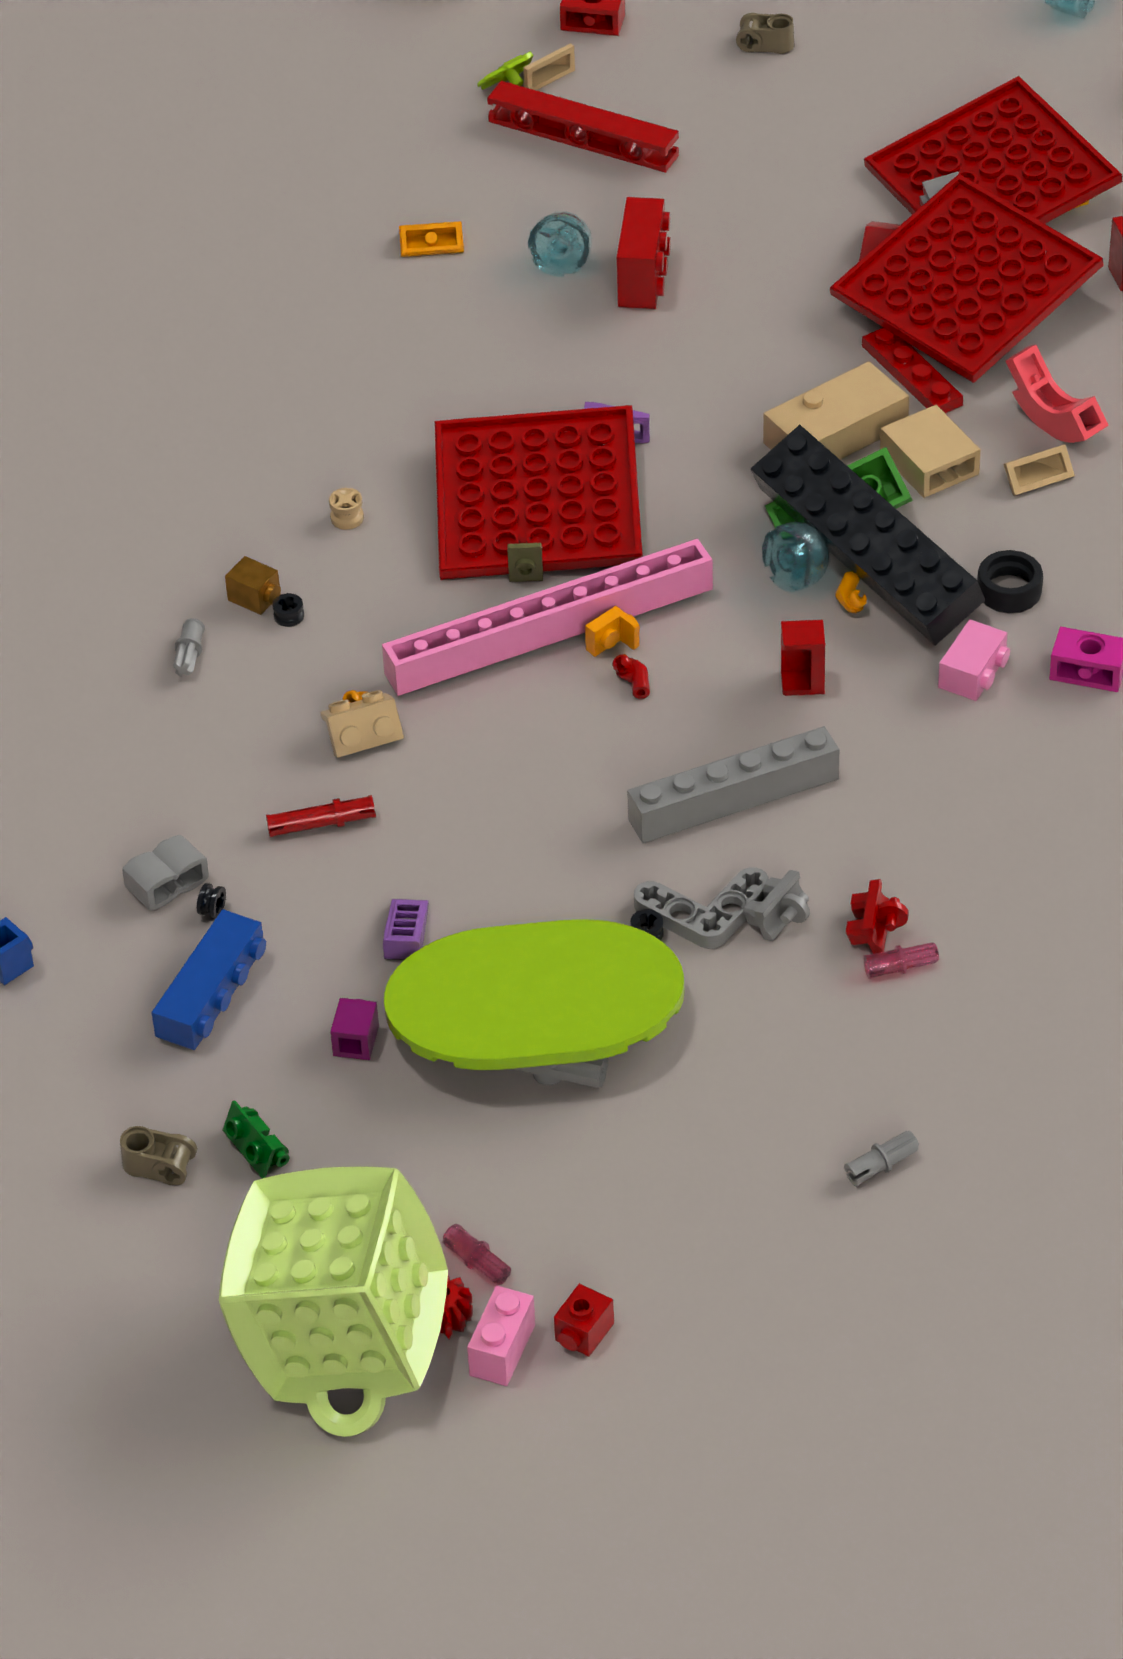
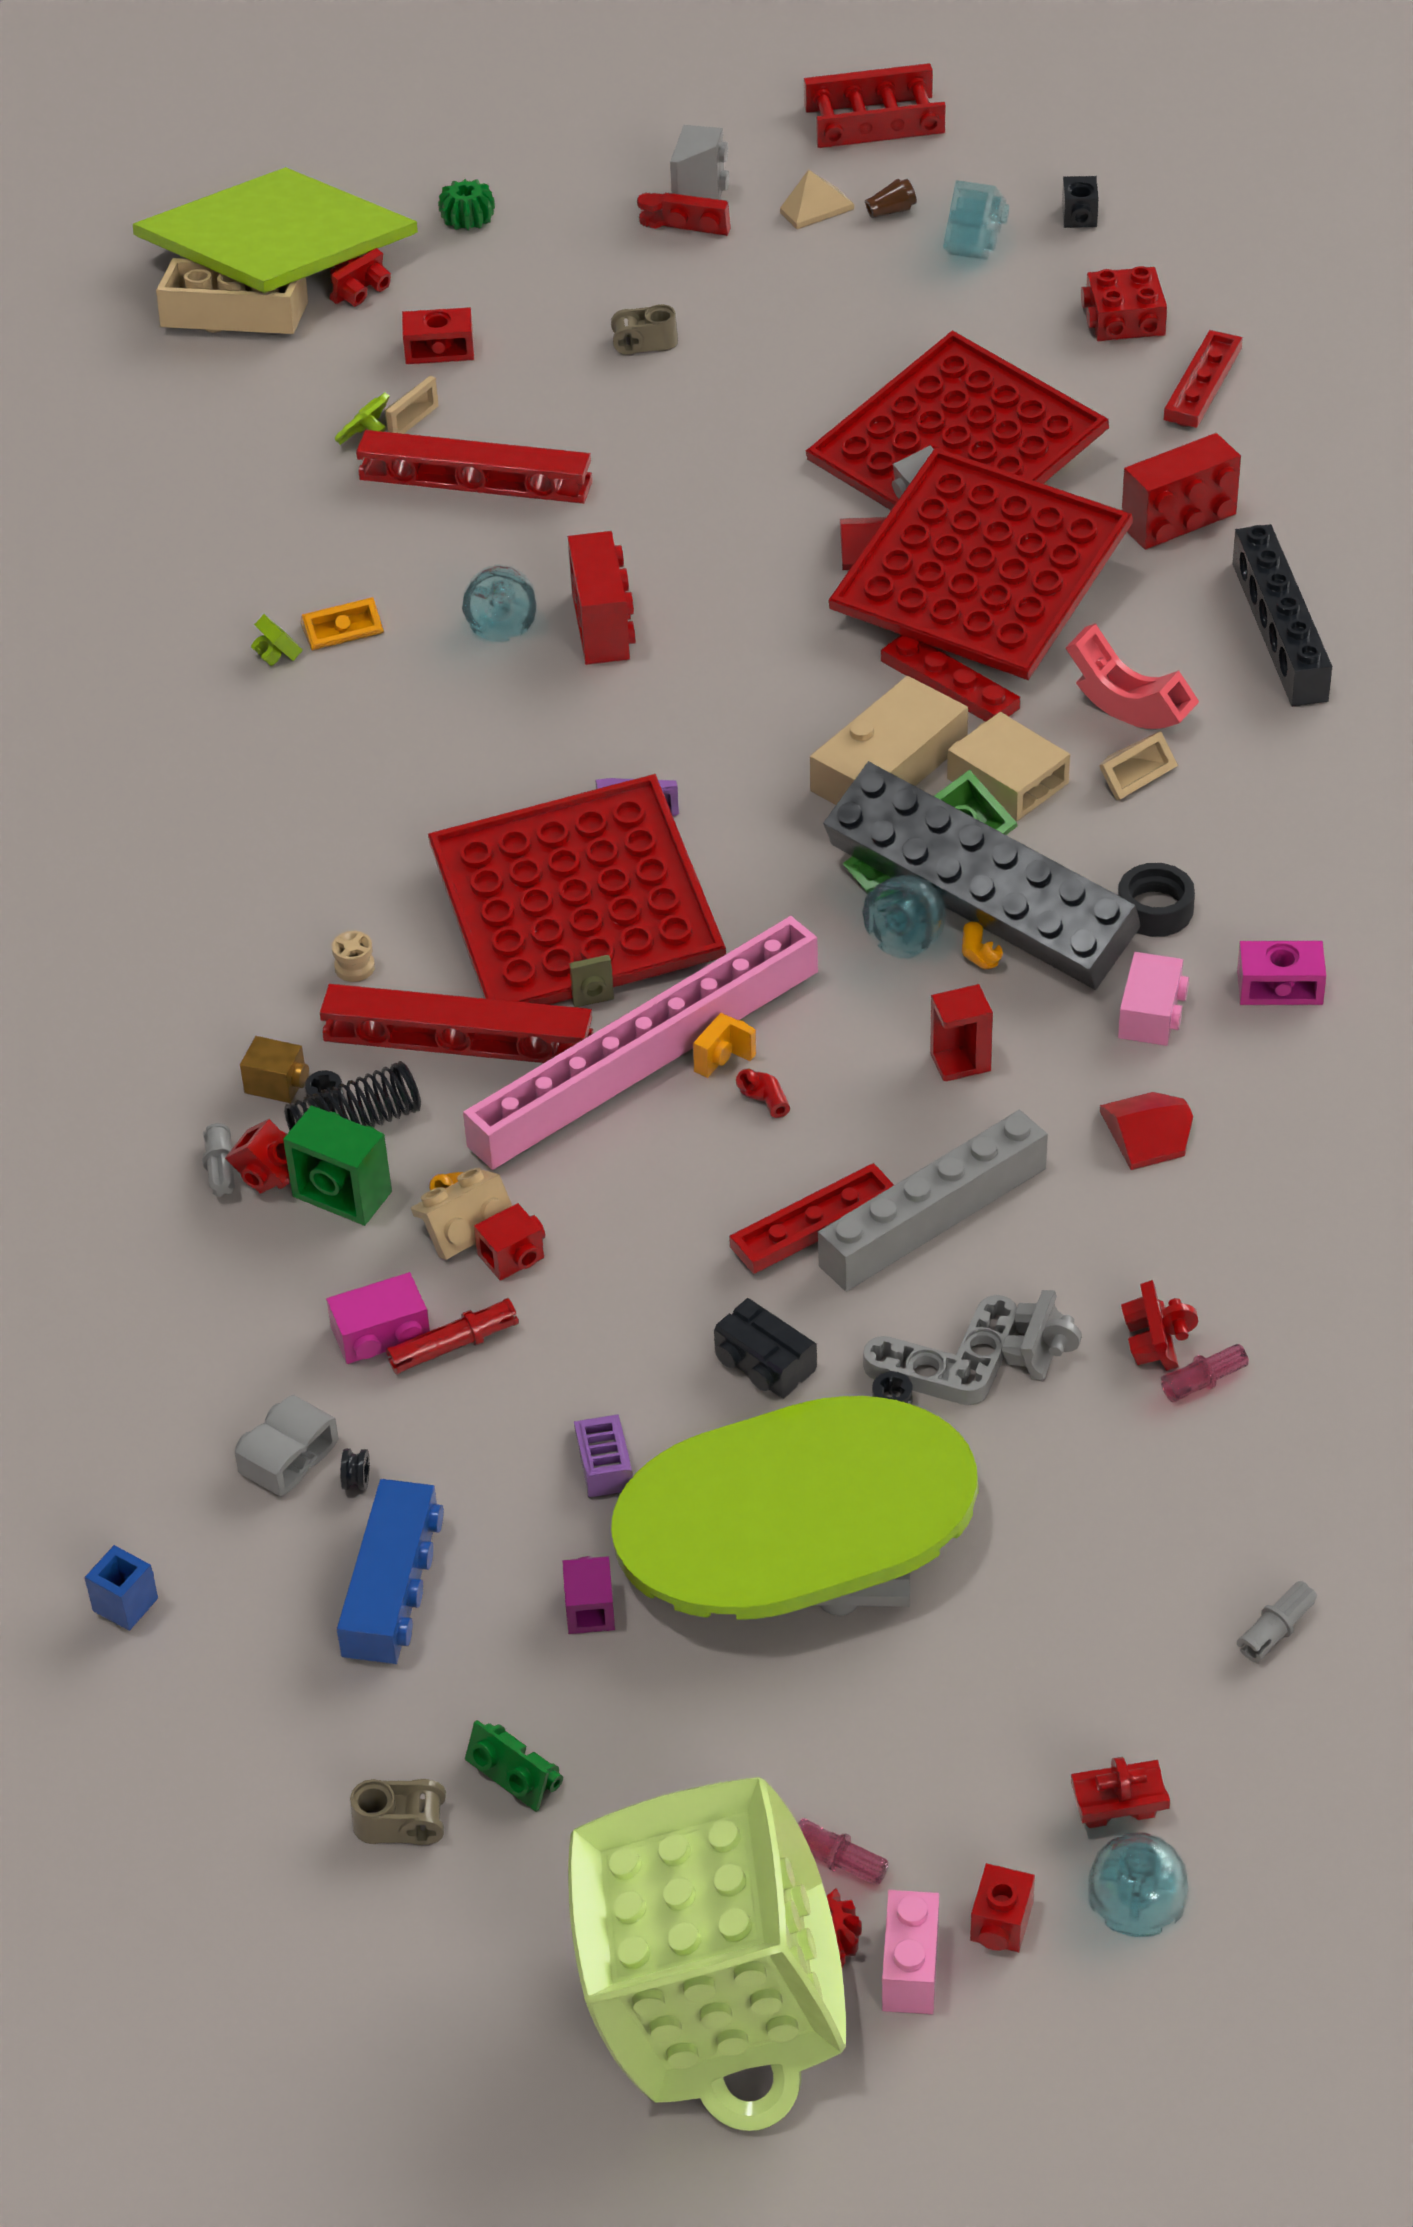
camera: 15 degrees left, 0 degrees up
none -> red brick [225,1119,290,1194]
none -> lime tile [251,614,303,666]
none -> green brick [283,1105,392,1226]
none -> black piece [284,1061,421,1130]
none -> red piece [319,984,594,1063]
none -> dark pink brick [326,1272,430,1364]
none -> red brick [474,1203,546,1281]
none -> black brick [714,1298,817,1399]
none -> red plate [729,1163,894,1274]
none -> red hips [1071,1757,1170,1828]
none -> clear light blue cylinder [1088,1832,1189,1937]
none -> red slope [1100,1092,1193,1170]

